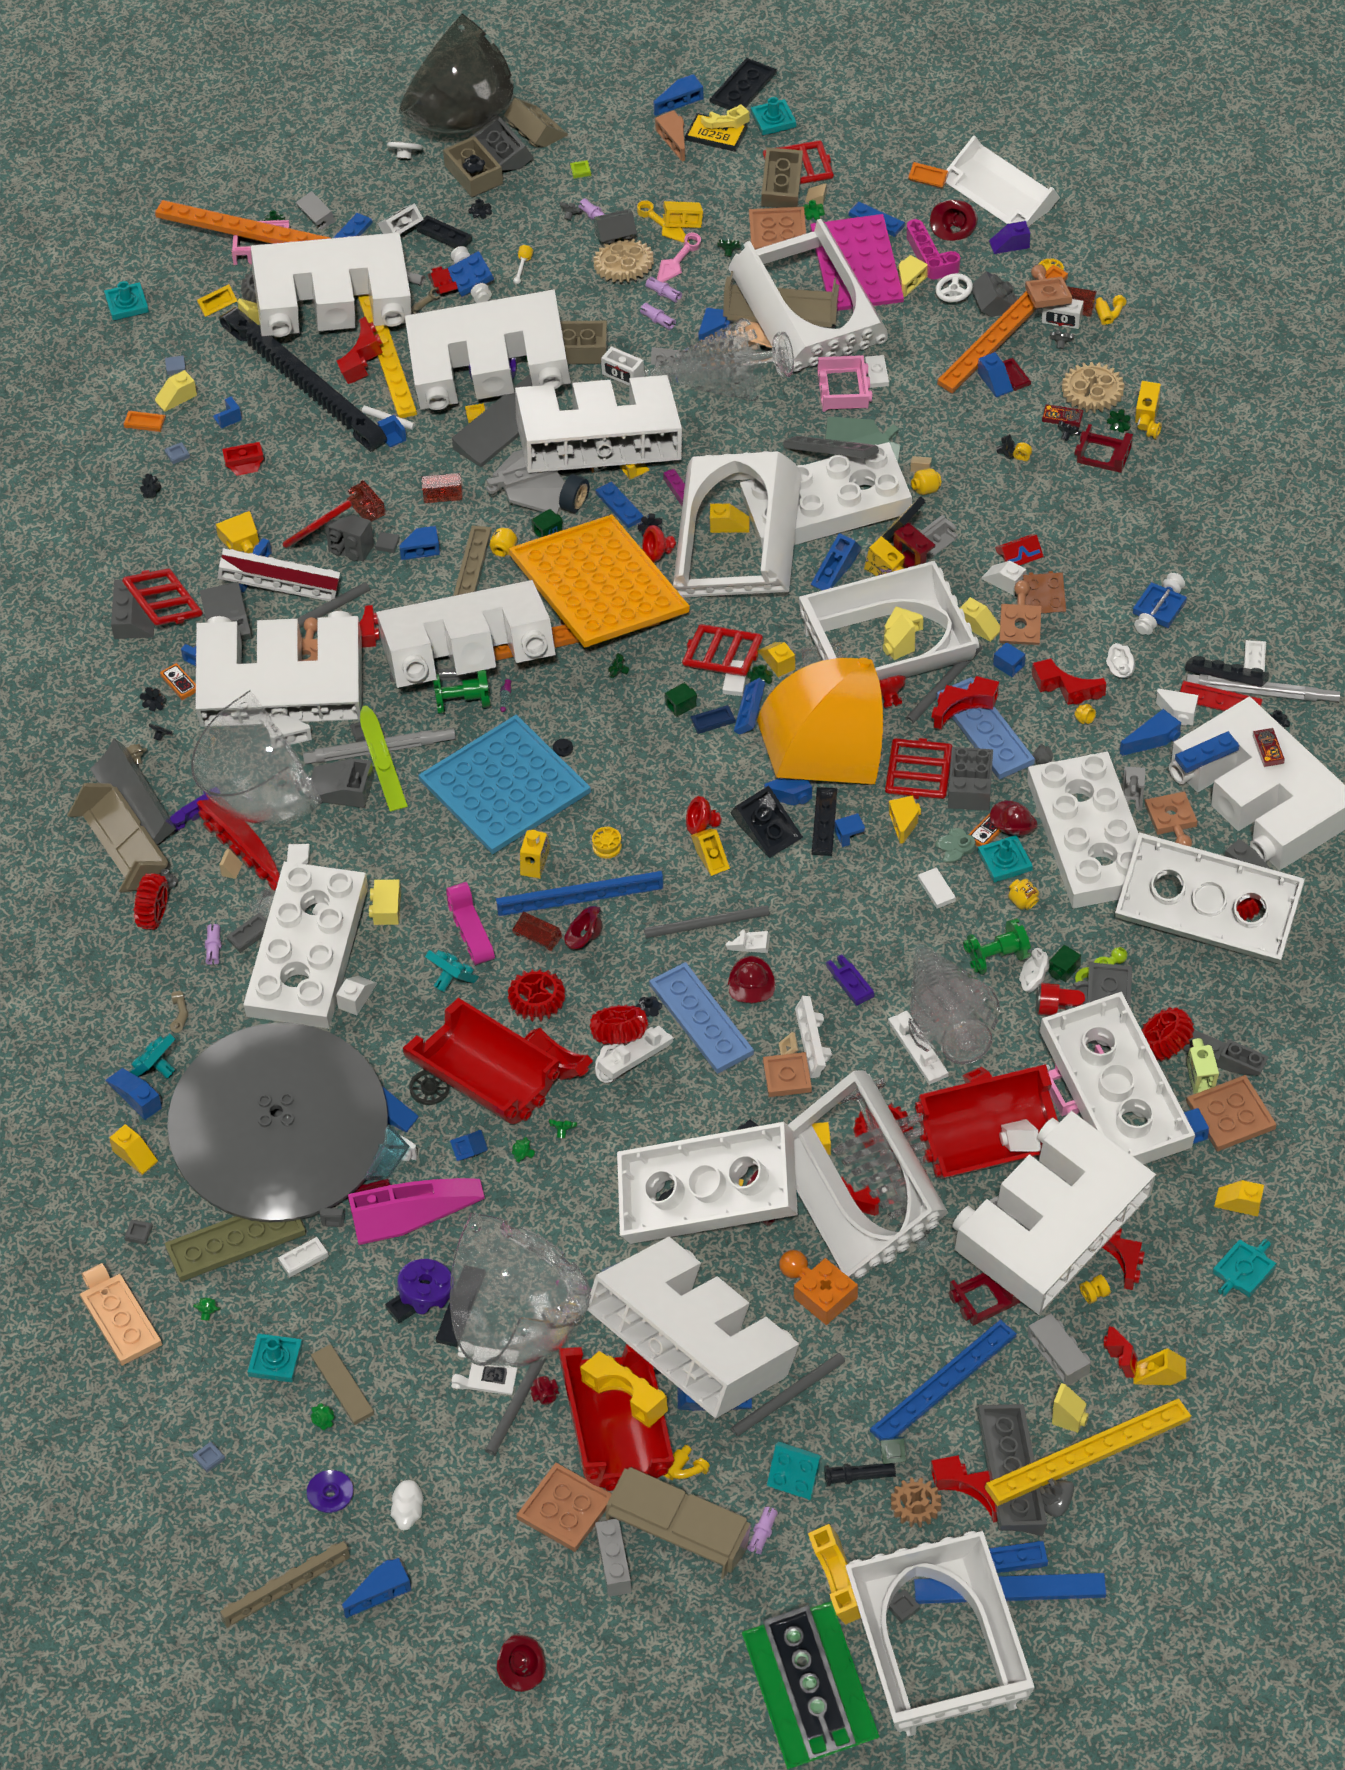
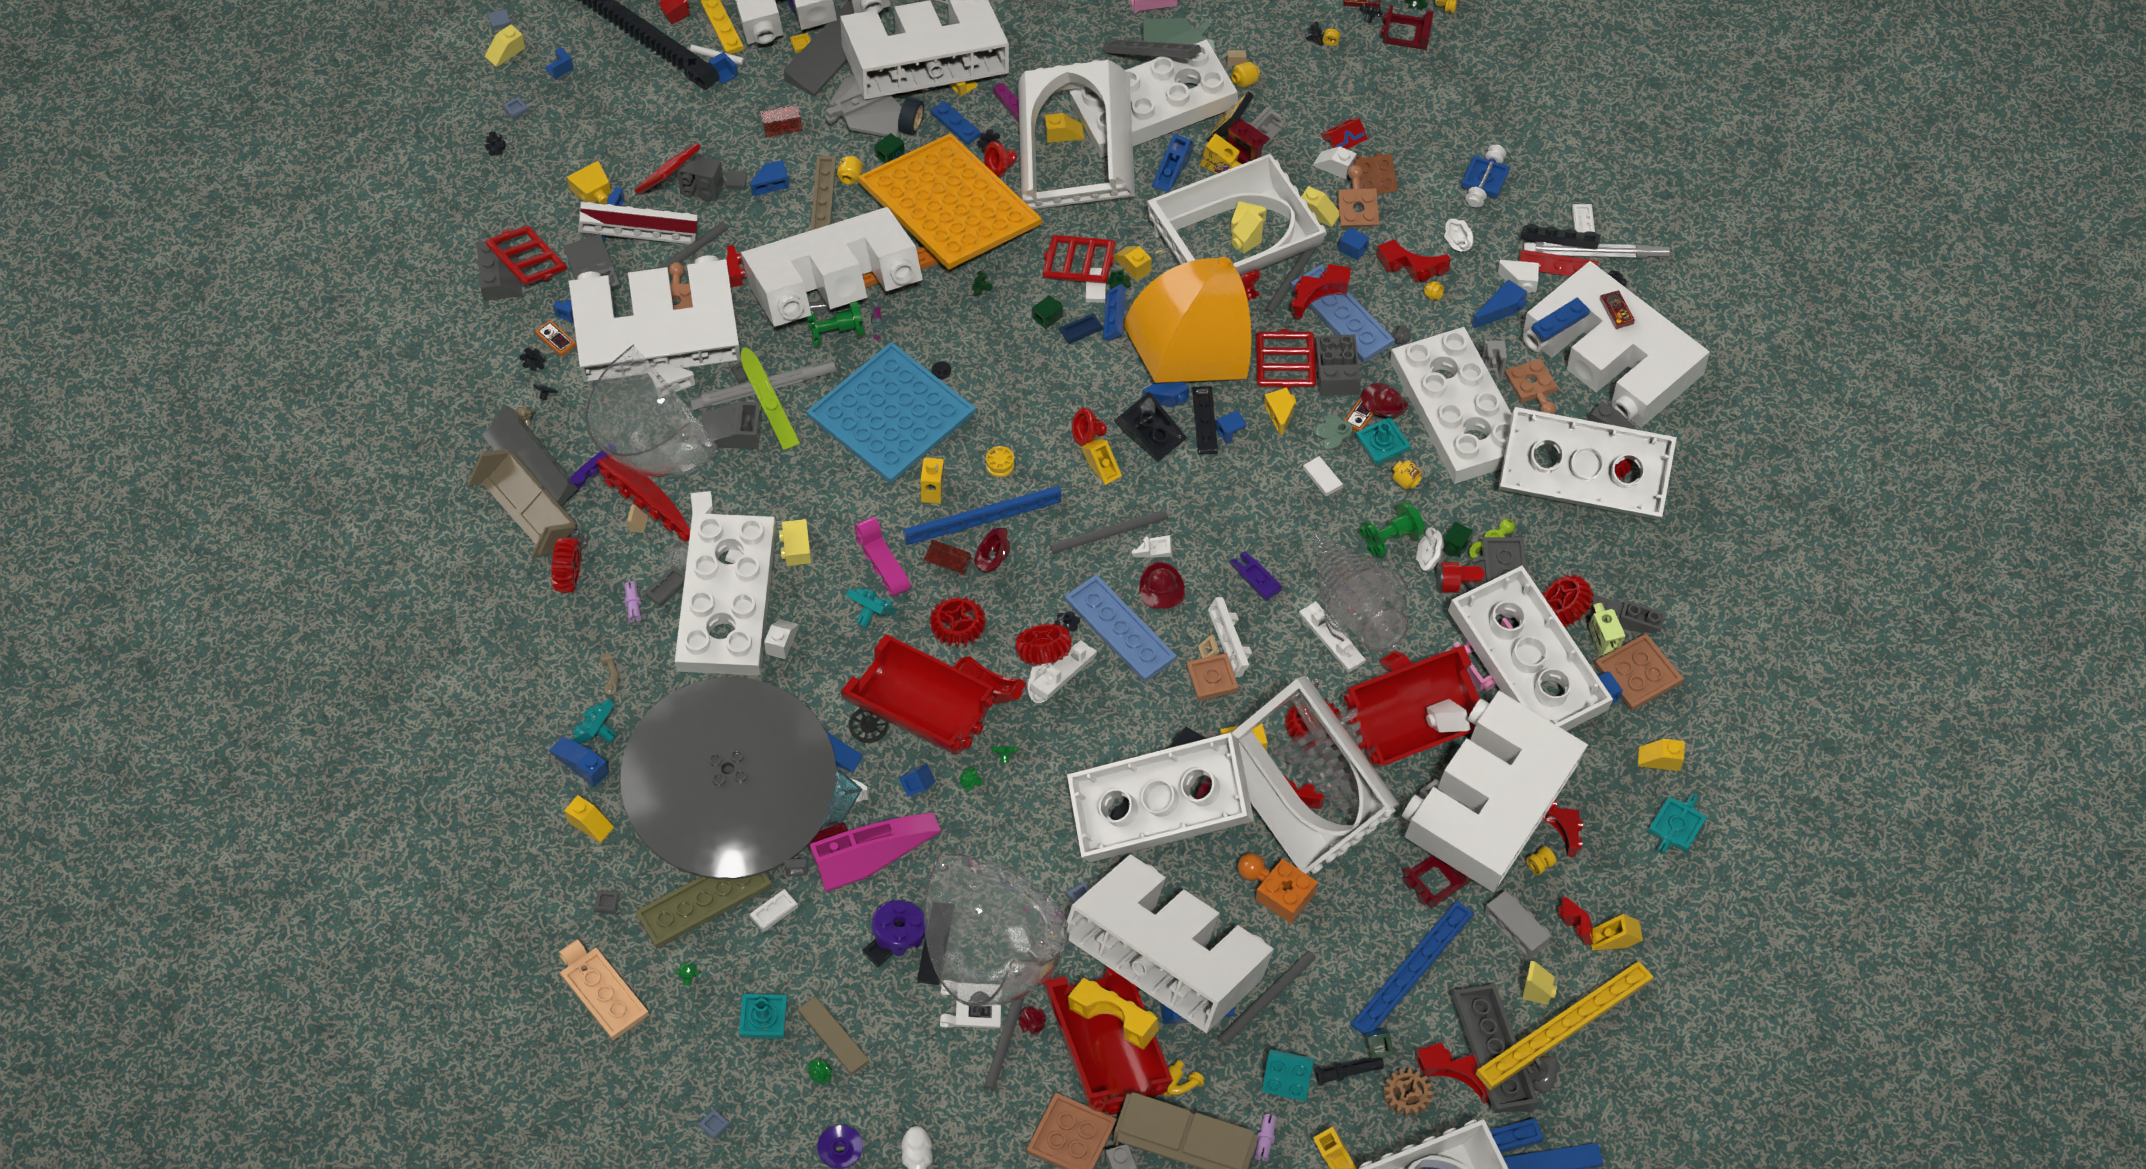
camera: 10 degrees left, 5 degrees up
orange tile [124,411,166,432] -> none
red slope [222,442,264,476] -> none
clear red hinge [347,480,385,522] -> none

